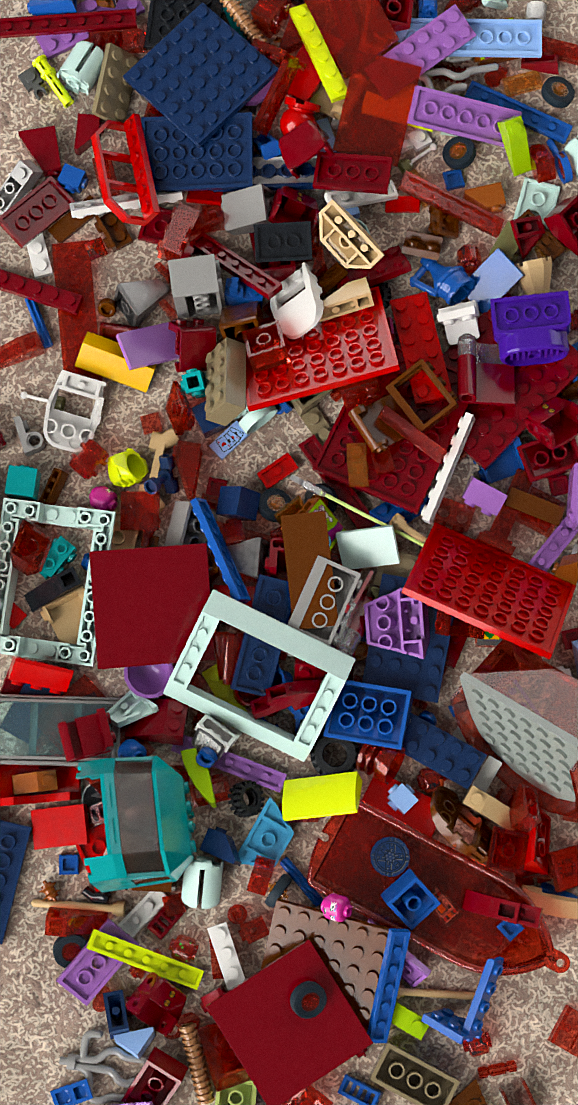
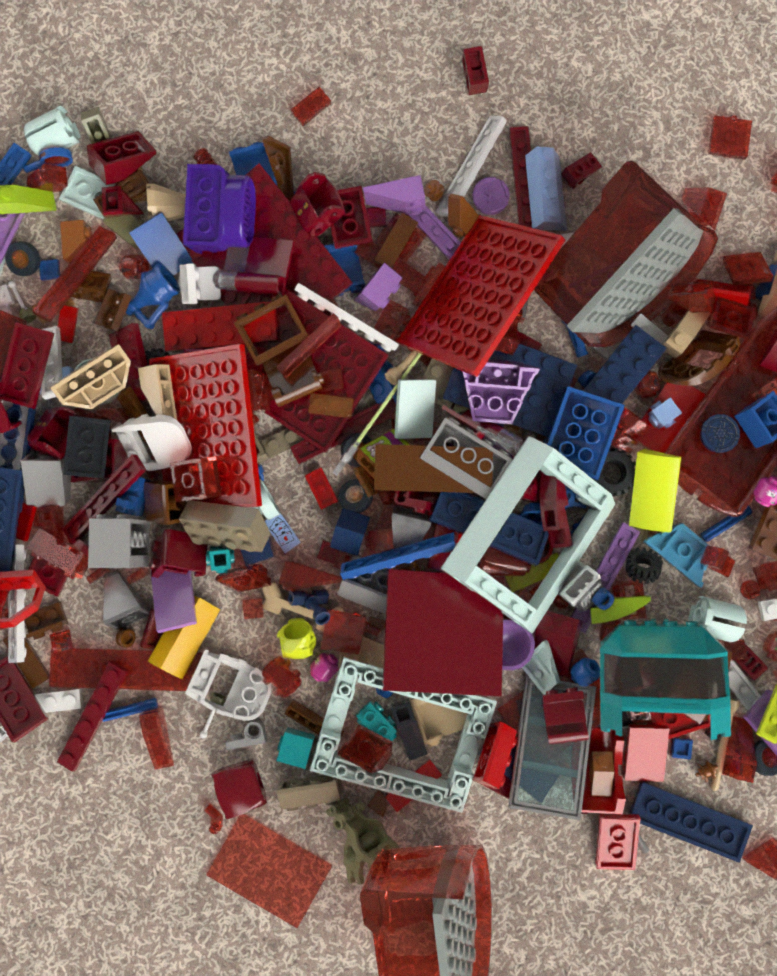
camera: 85 degrees left, 5 degrees up
dark blue slope [200,826,242,866] -> none
black wheel [265,874,292,908] -> none

